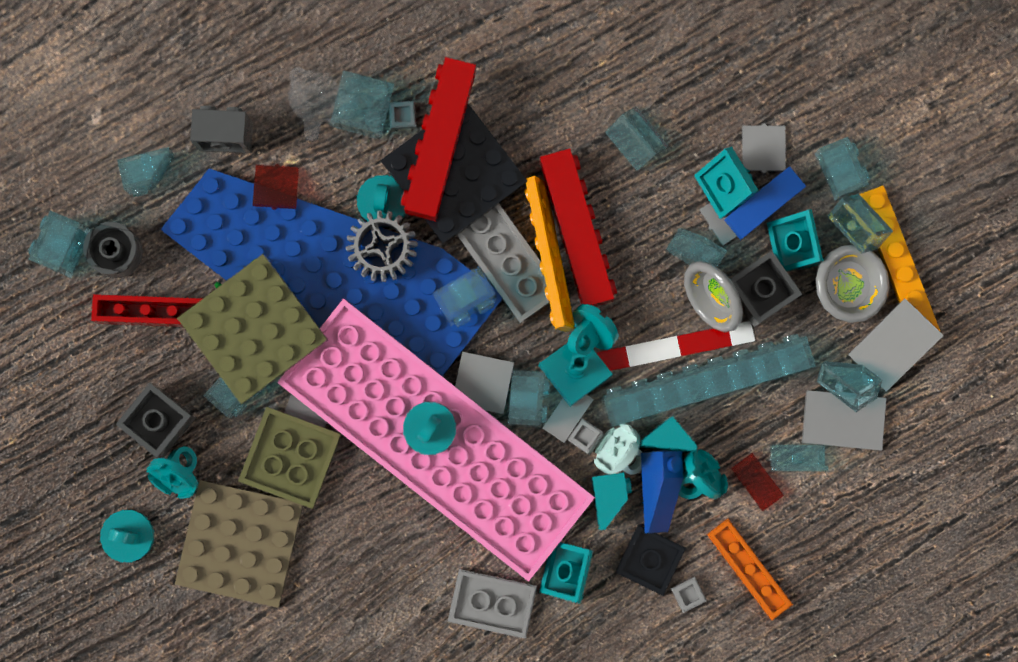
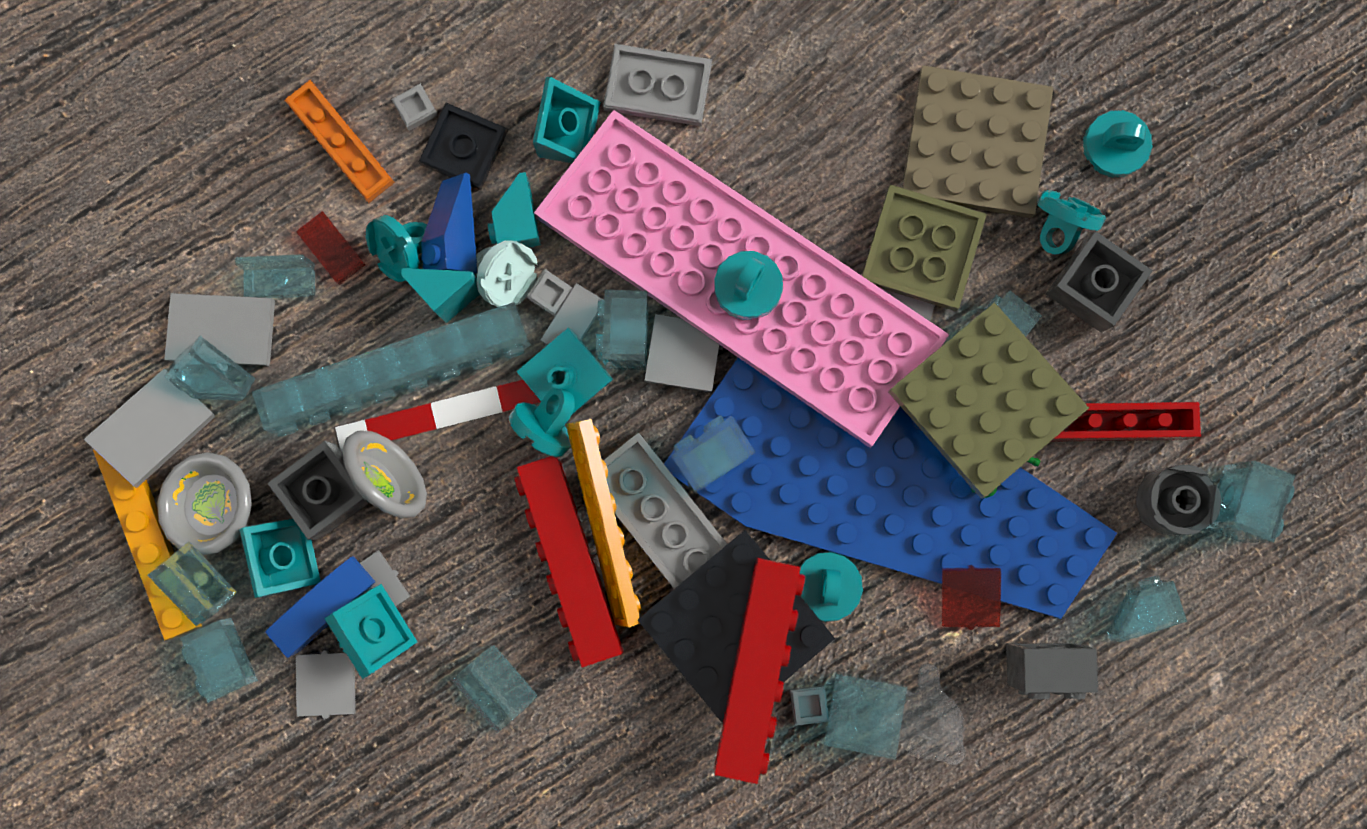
camera: 175 degrees right, 0 degrees up
light grey gear [346,211,418,282] -> none
clear light blue slope [666,228,727,267] -> none

